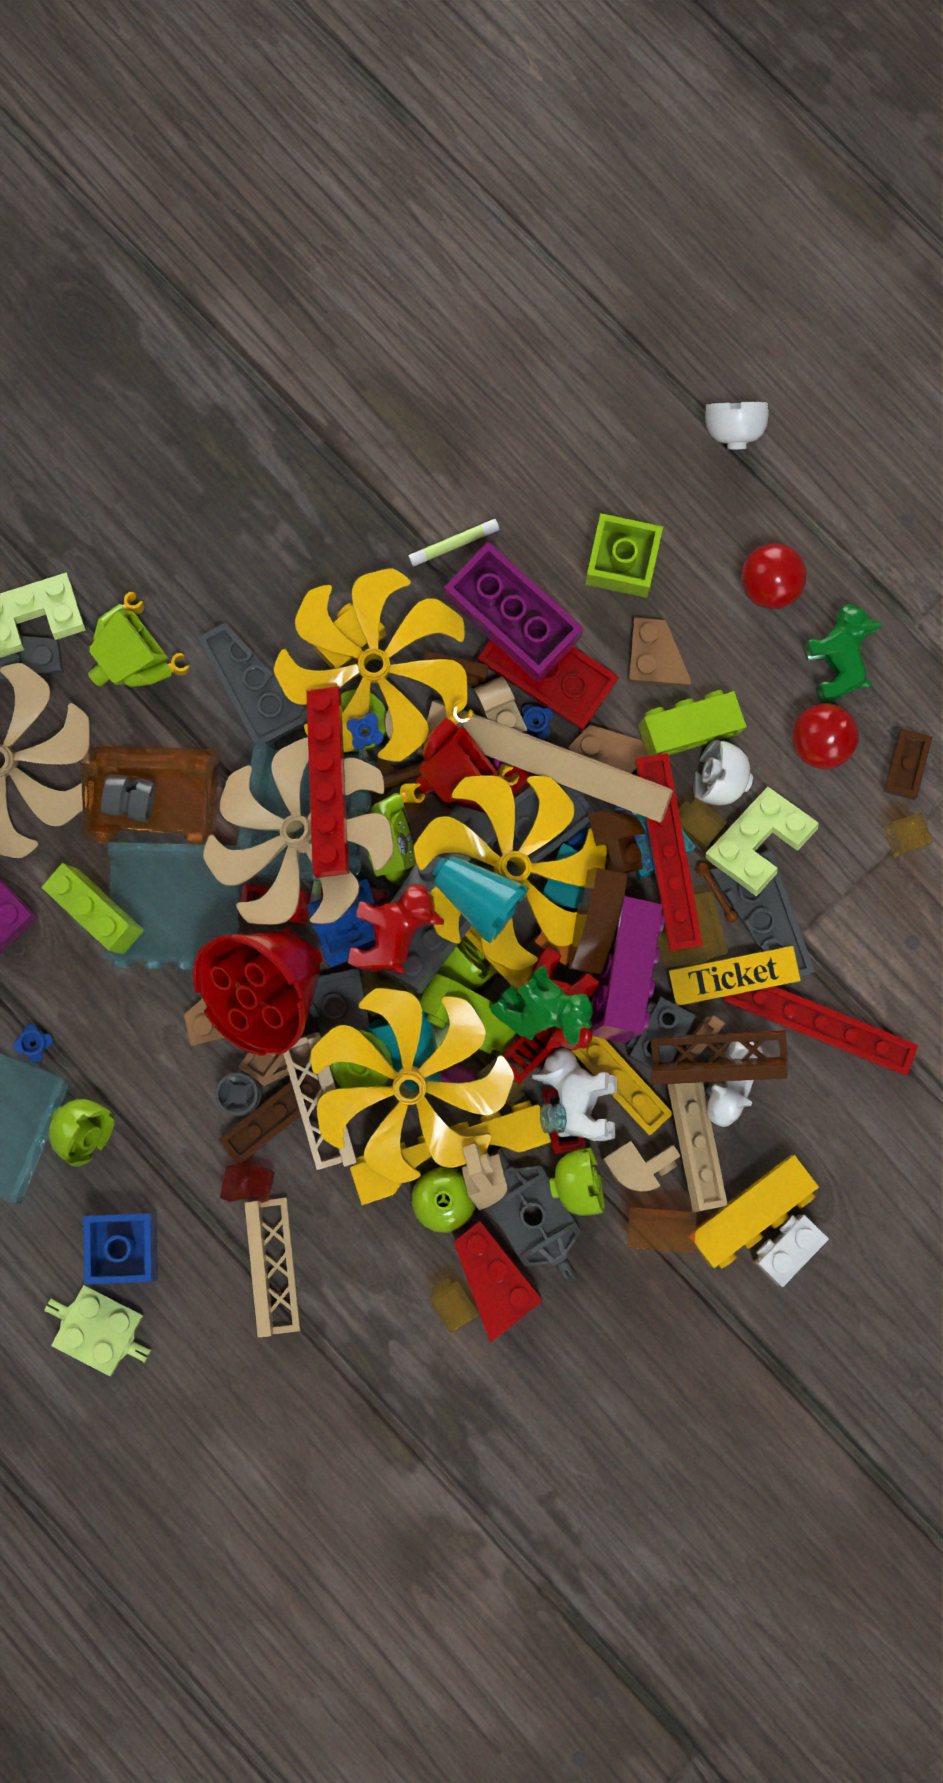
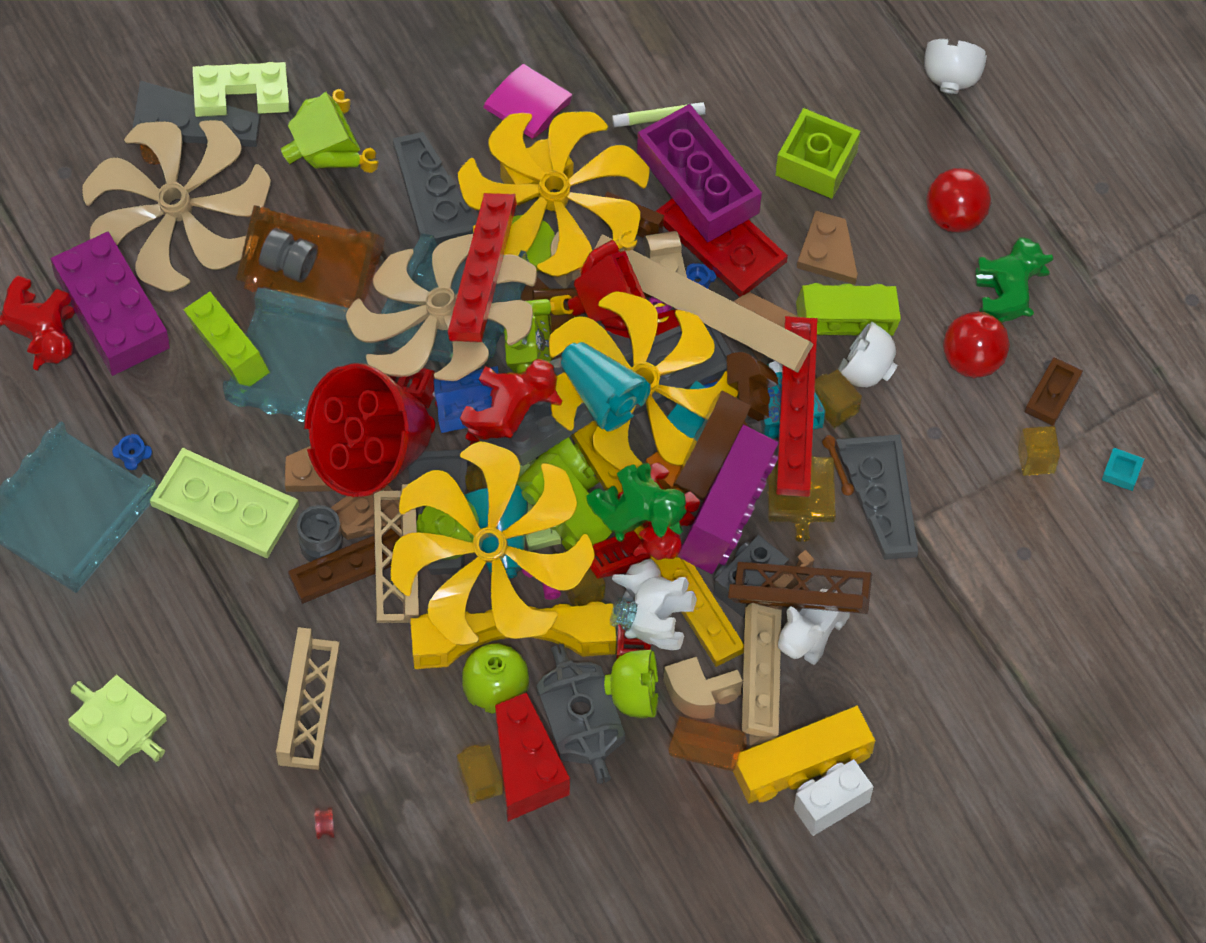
camera: 10 degrees right, 20 degrees down
lime cylinder [48,1099,114,1167] -> none
blue brick [83,1213,158,1284] -> none
clear red bracket [220,1161,275,1203] -> none
blue plate [347,713,383,750] -> none
tan brick [462,1144,507,1210] -> none
yellow sticker [669,946,801,1006] -> none
yellowish green plate [706,787,819,896] -> none
red plate [722,986,919,1076] -> none
none -> yellowish green plate [150,448,299,559]
none -> clear red bush [315,807,334,839]
none -> dark pink slope [483,64,573,139]

